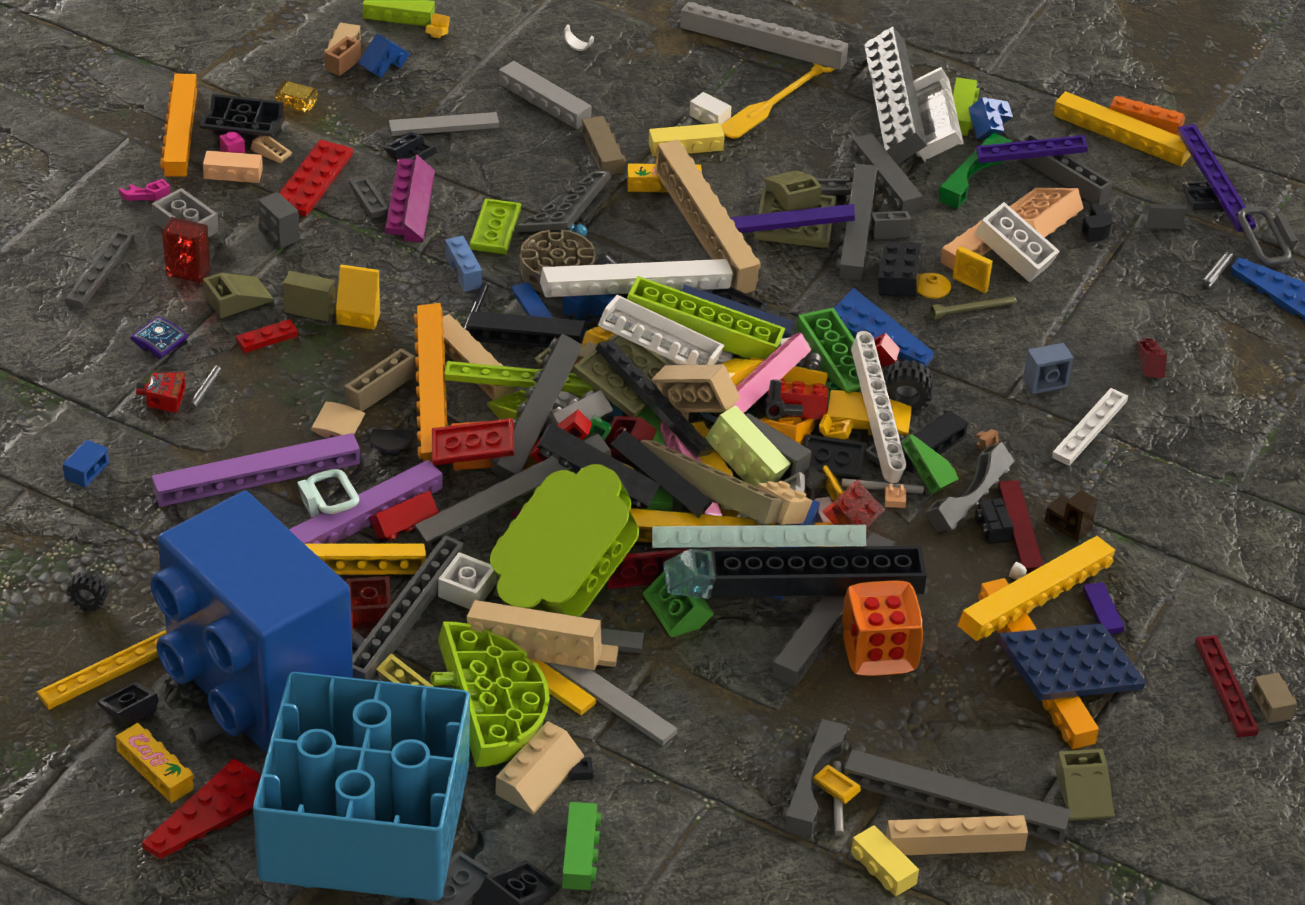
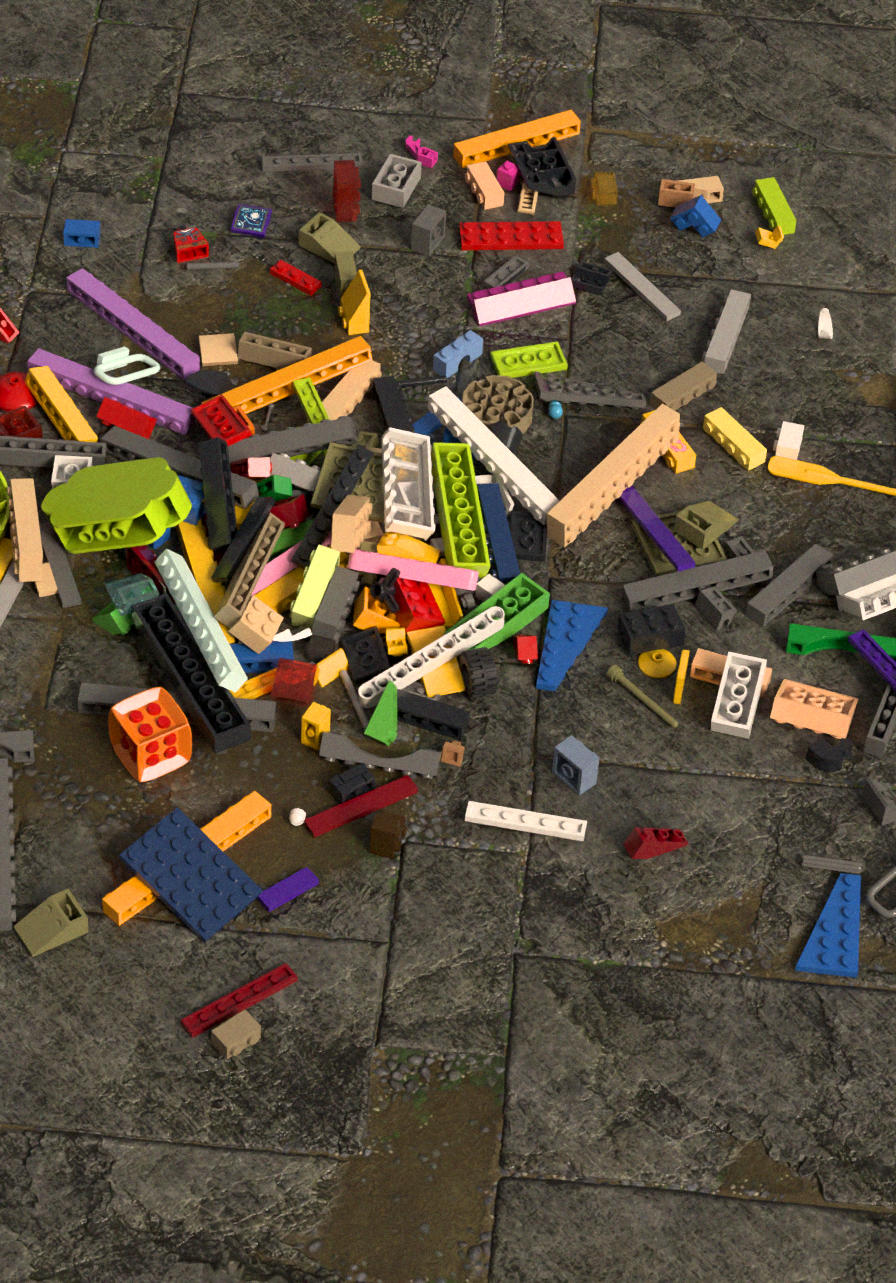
camera: 65 degrees right, 5 degrees up
light nougat tile [885,484,906,508] -> none
yellow brick [958,536,1116,641] -> none
none -> yellow brick [301,702,331,750]

